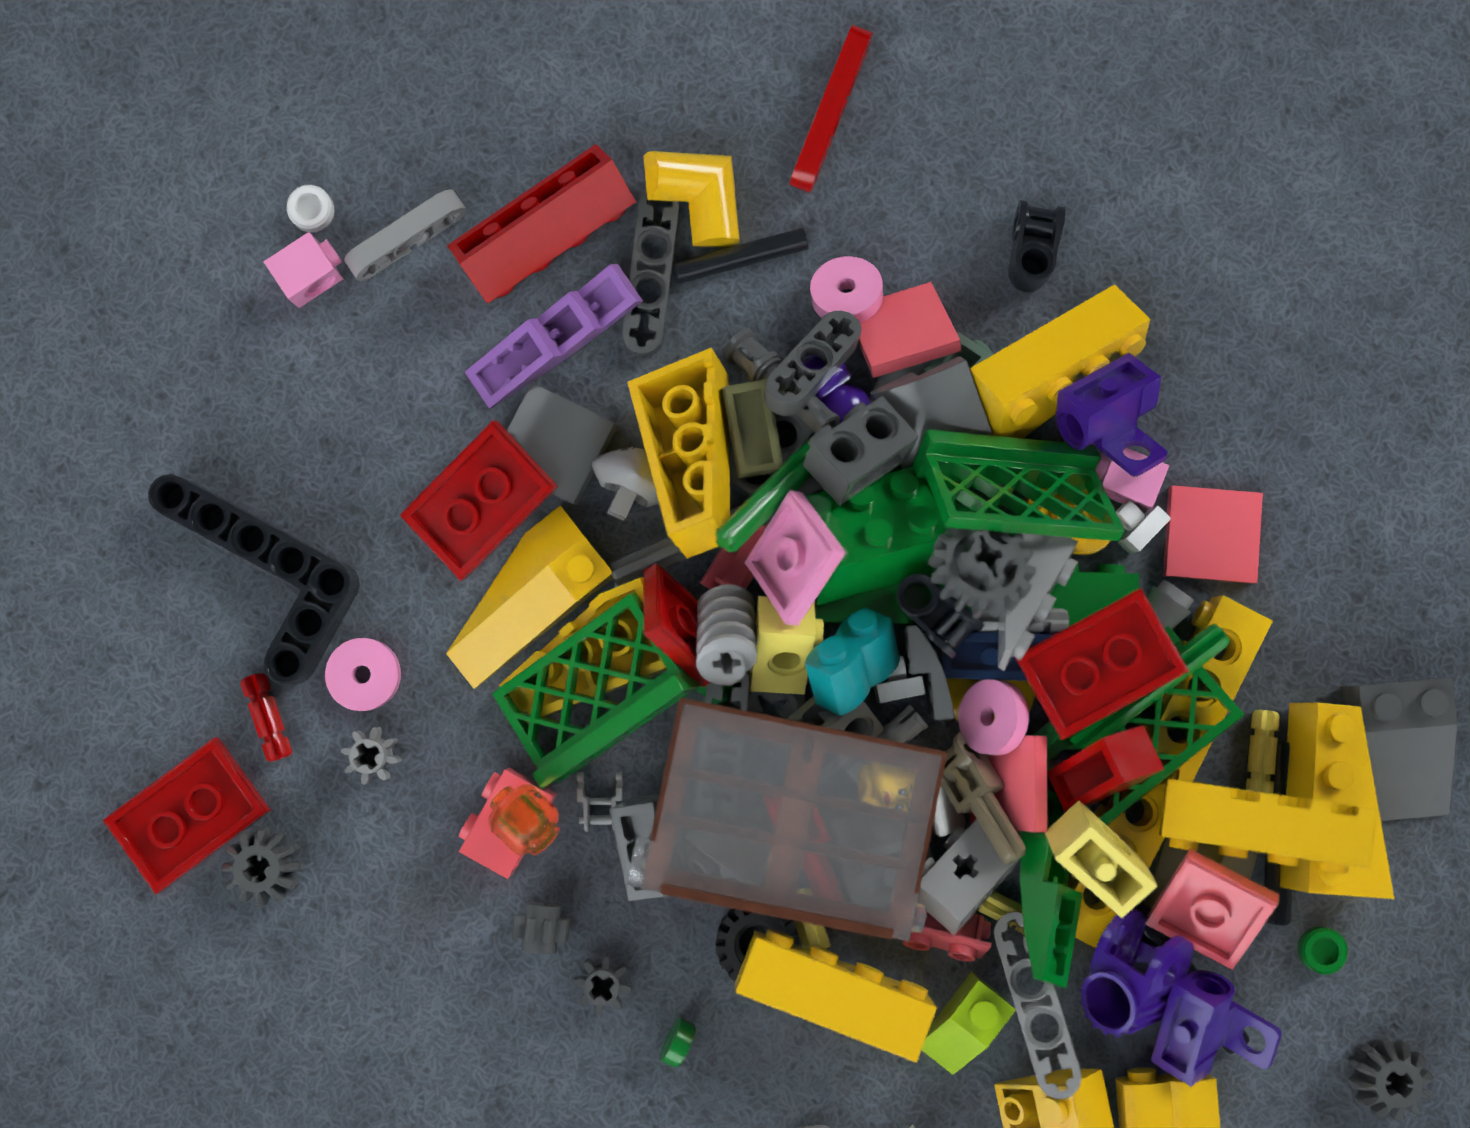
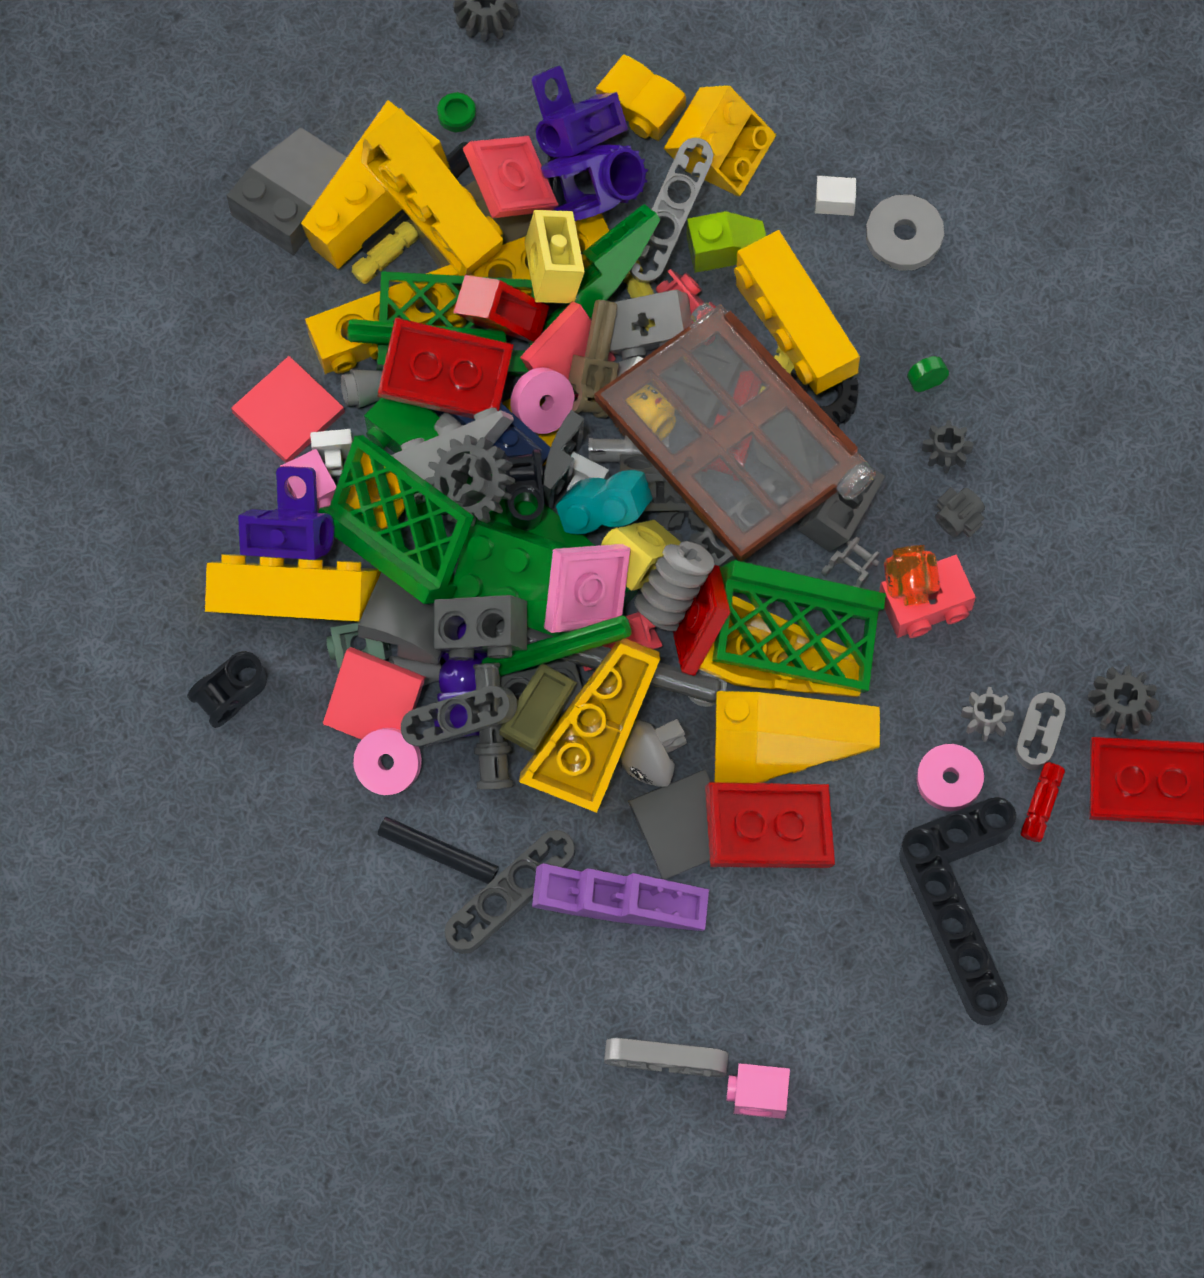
camera: 140 degrees left, 15 degrees down
white tile [287,185,334,232] -> none
red brick [447,144,636,304] -> none
yellow brick [643,151,740,247] -> none
red beam [789,24,873,194] -> none
none -> light grey beam [1015,692,1066,770]

